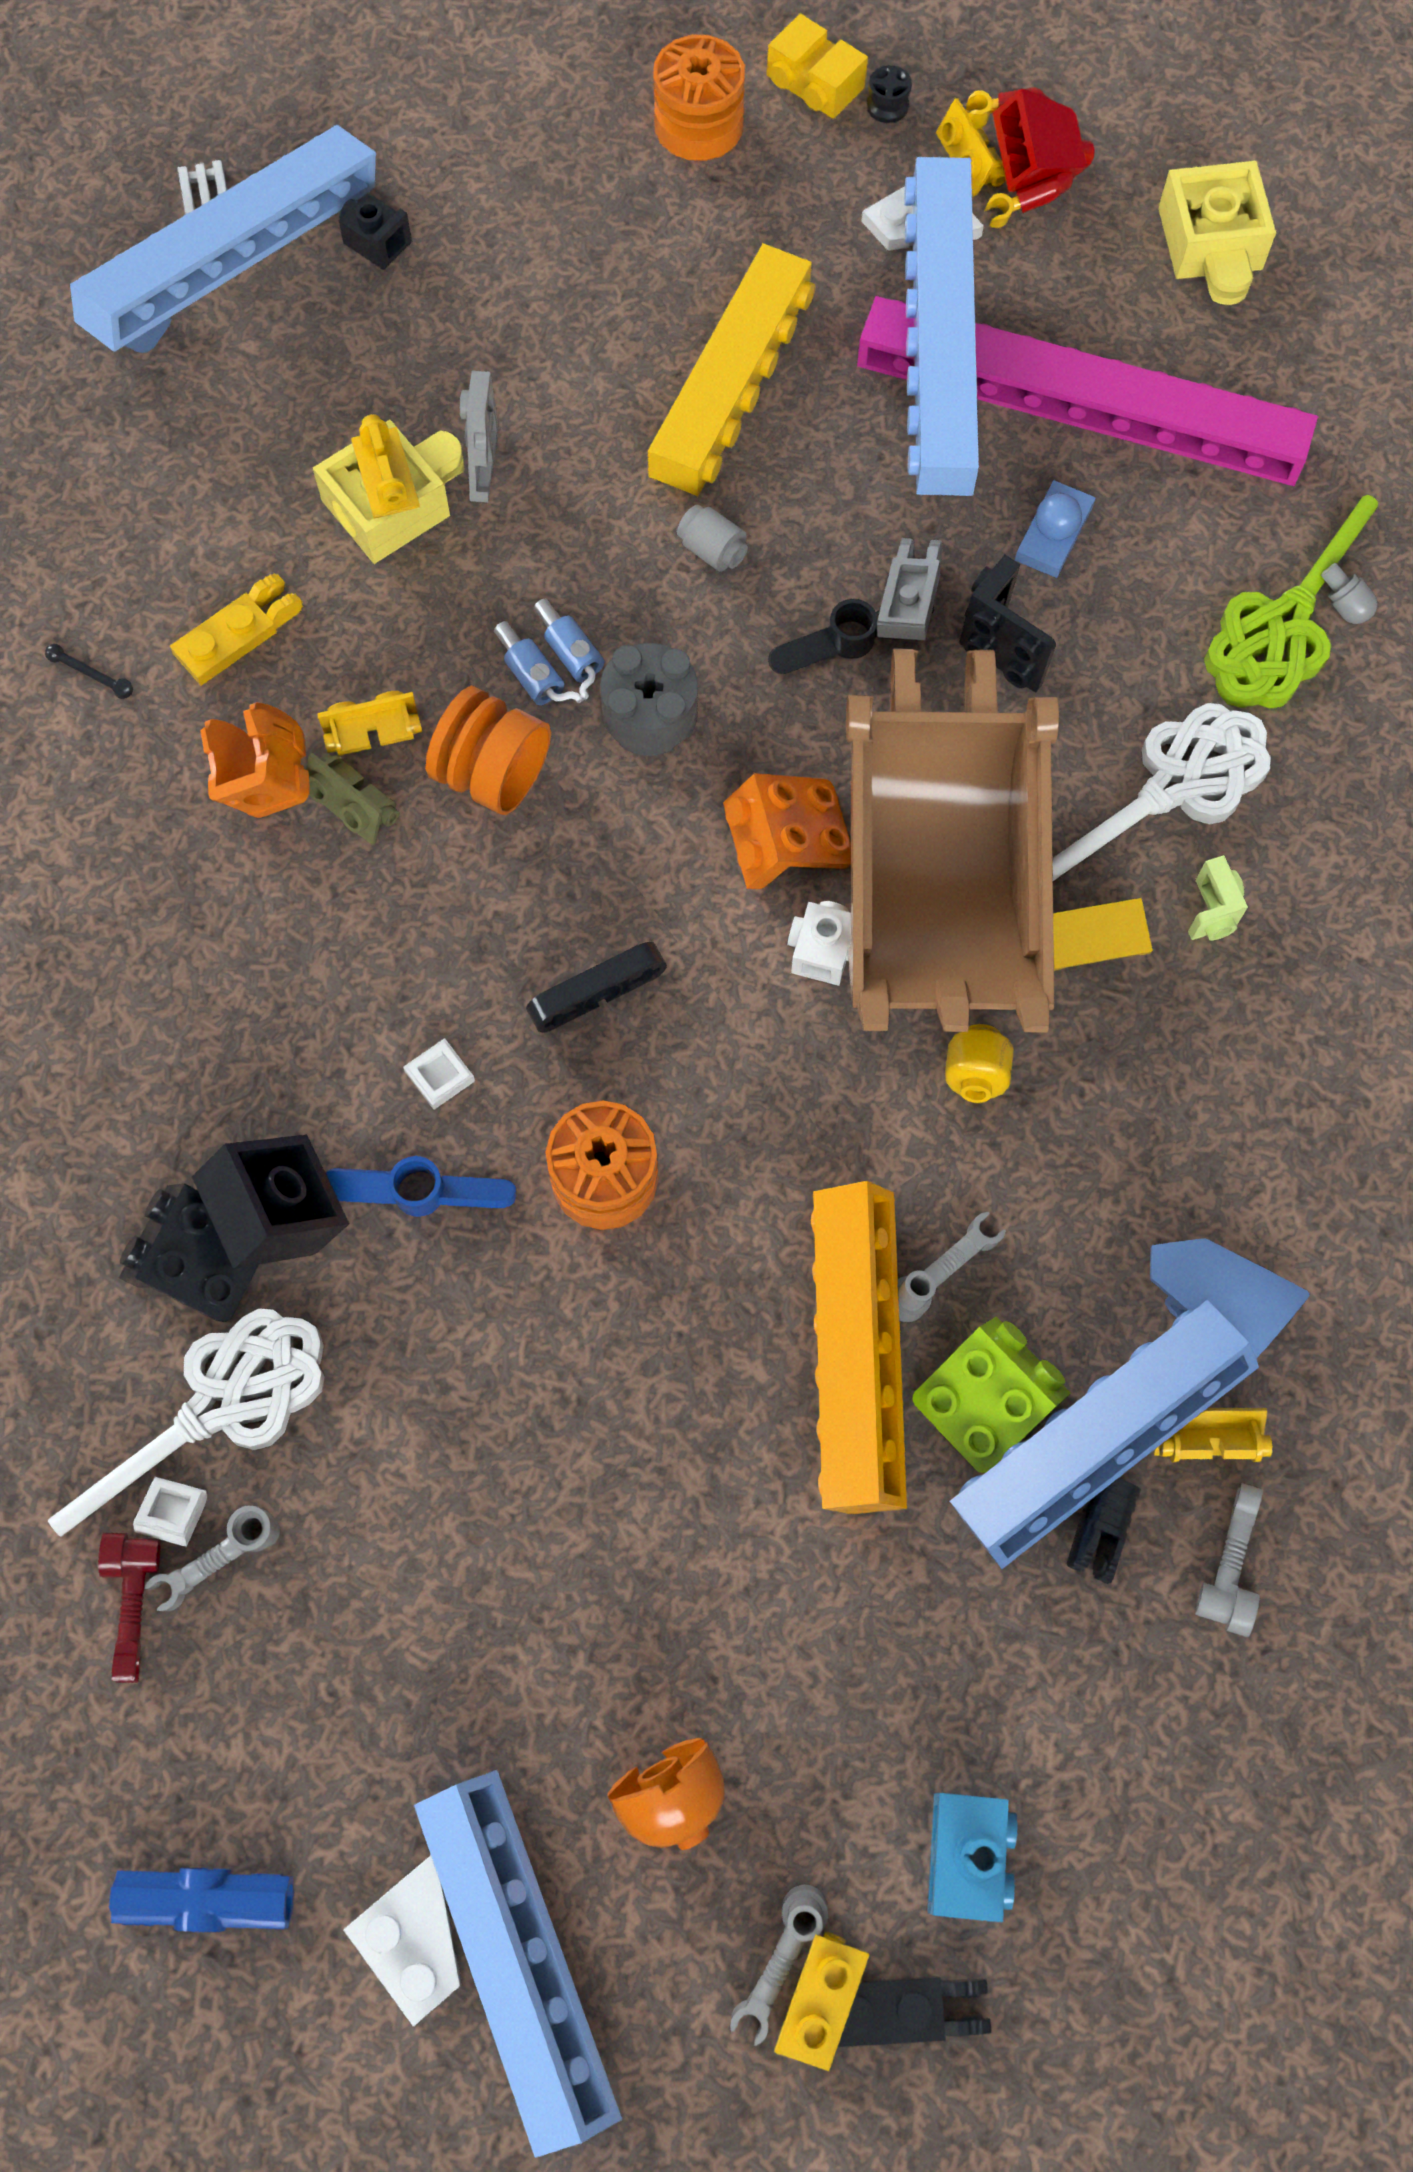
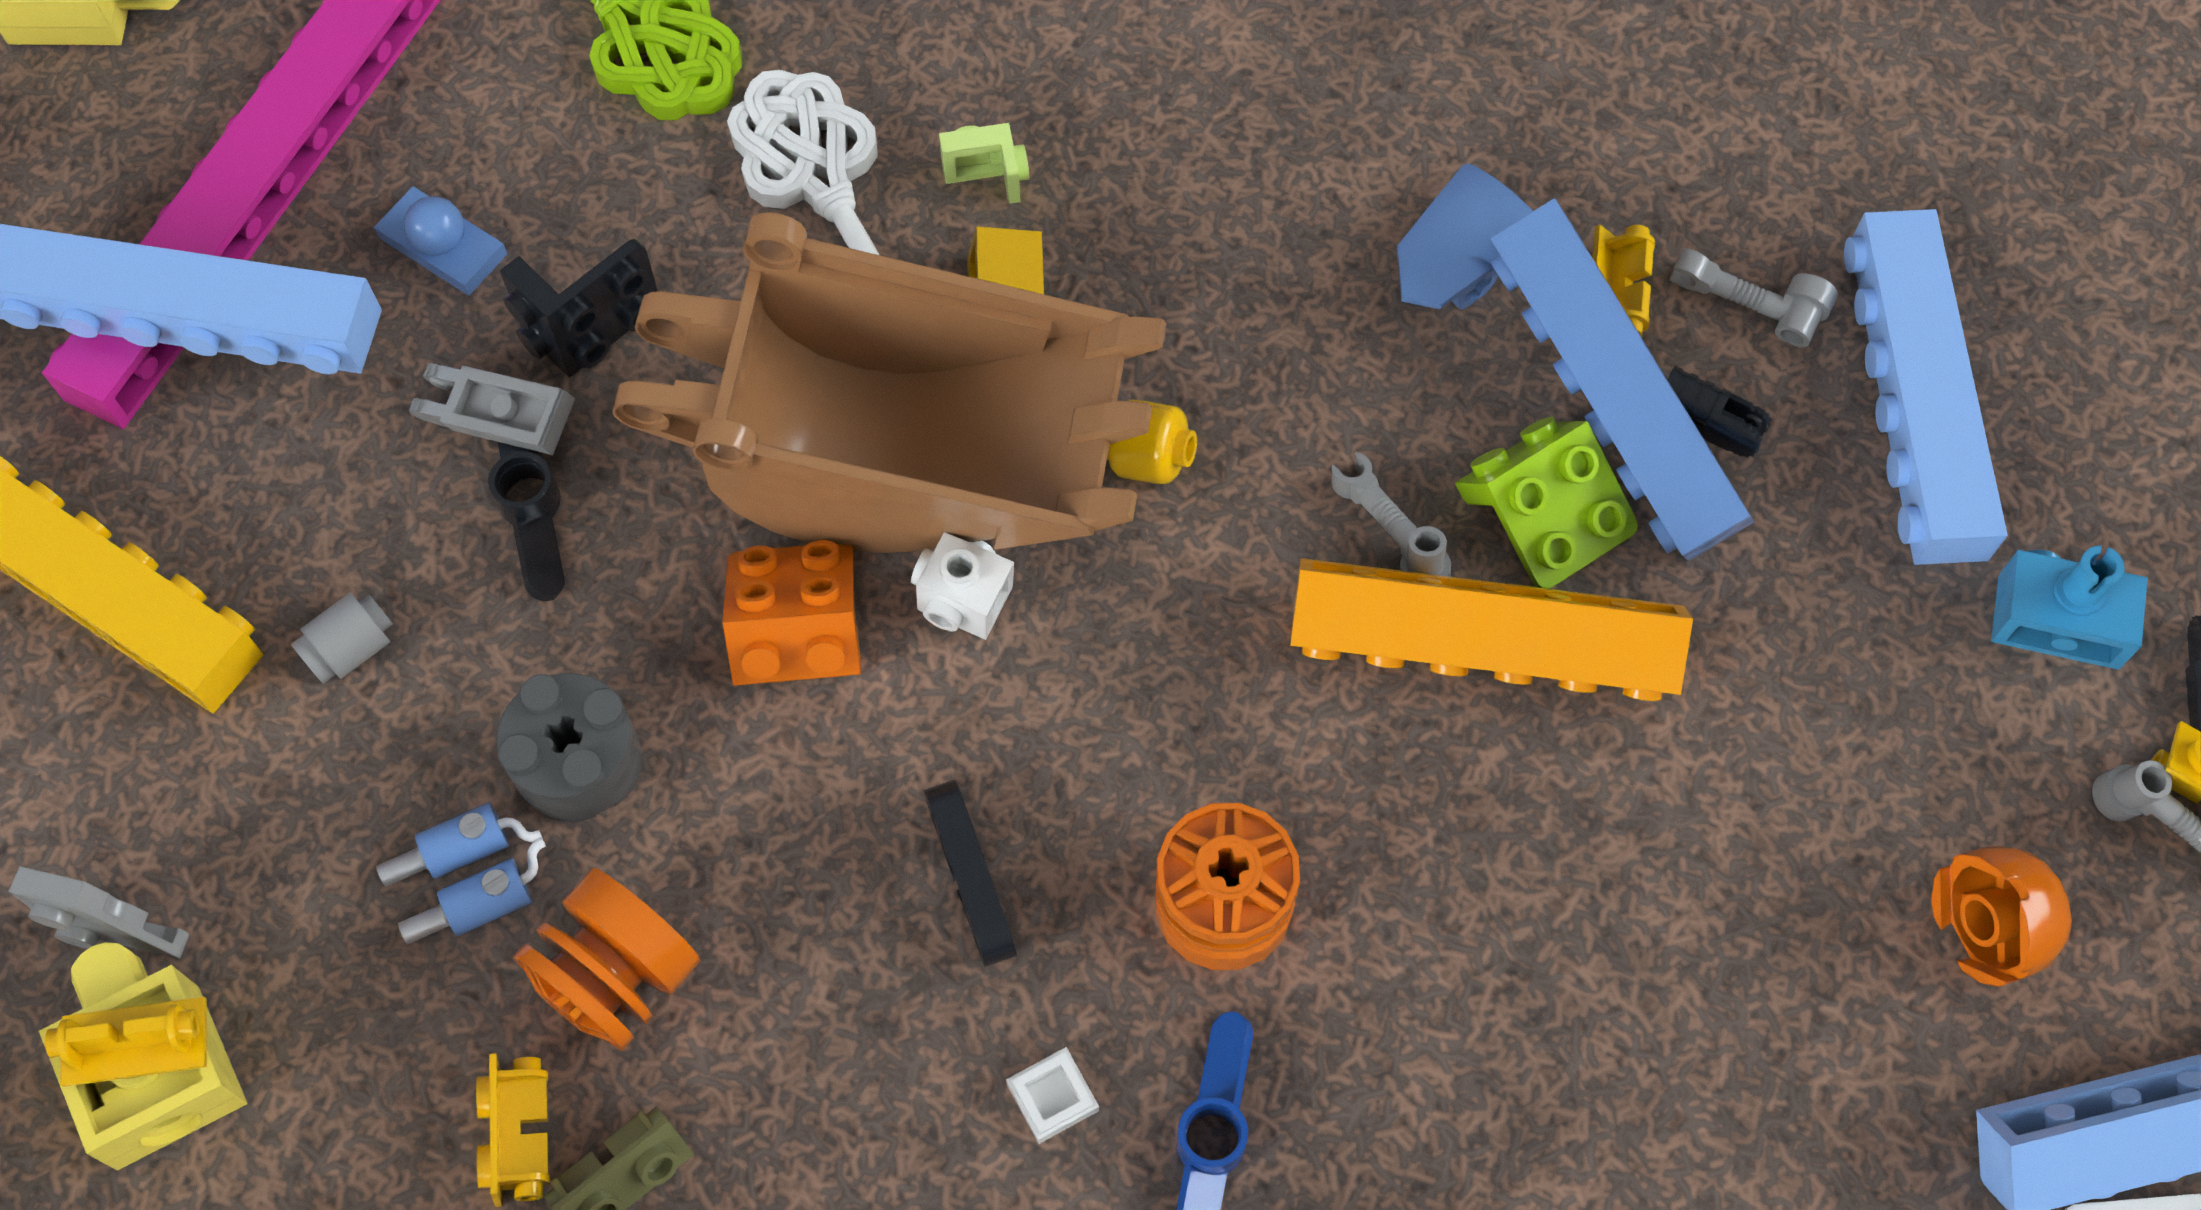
camera: 80 degrees left, 5 degrees down
none -> light blue brick [1844,209,2008,565]

